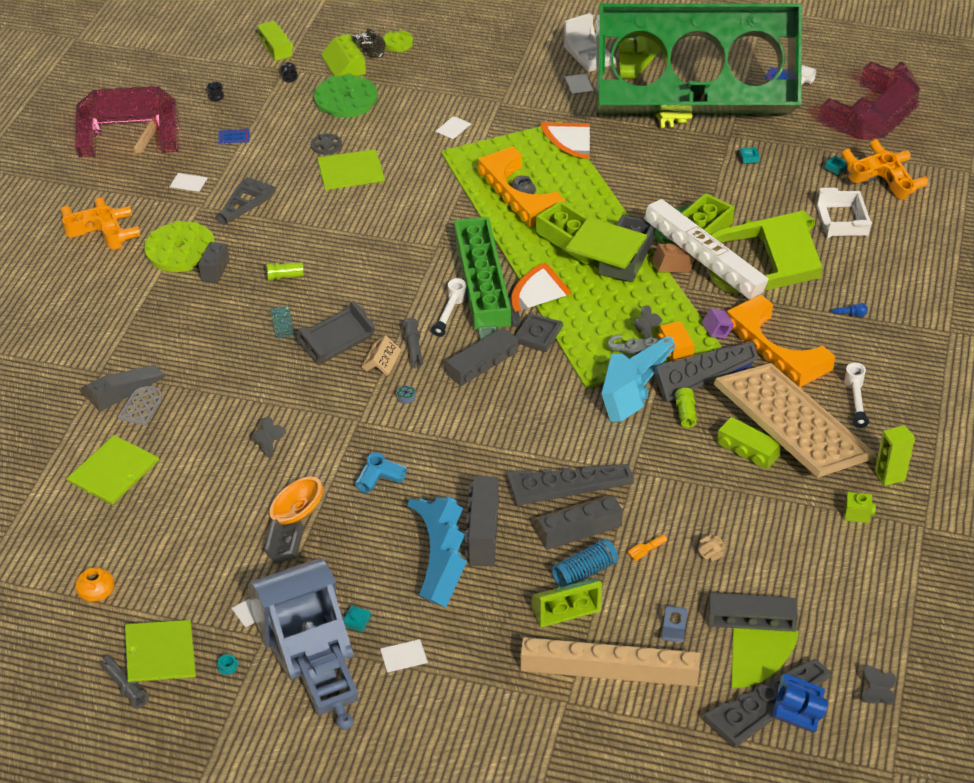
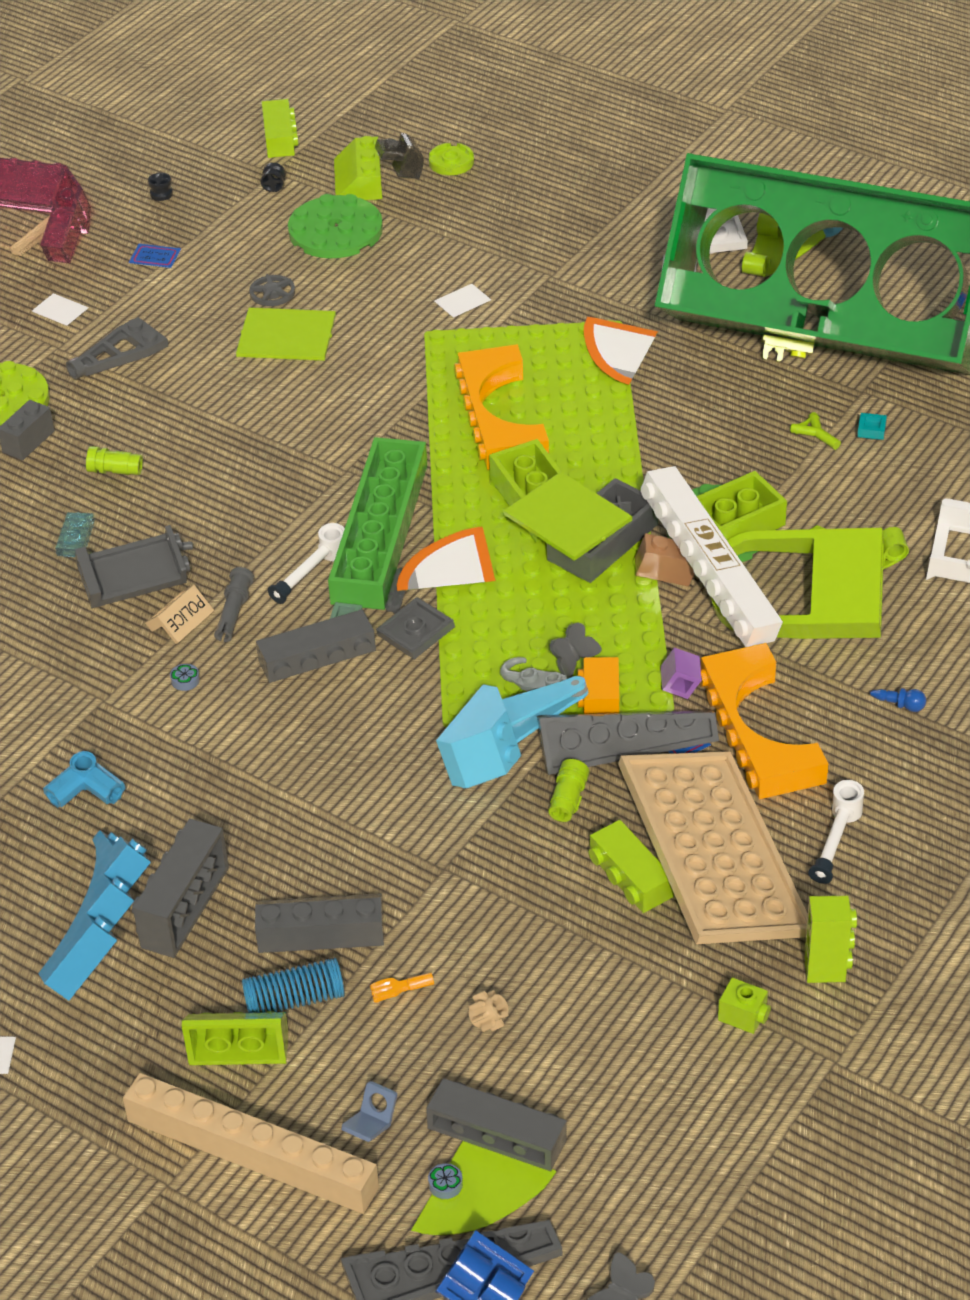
camera: 20 degrees right, 0 degrees up
dark grey wing [507,464,634,506] -> none
dark grey head [511,176,536,194] -> none
none -> sand blue tile [428,1163,463,1199]
none -> lime piece [790,412,841,450]

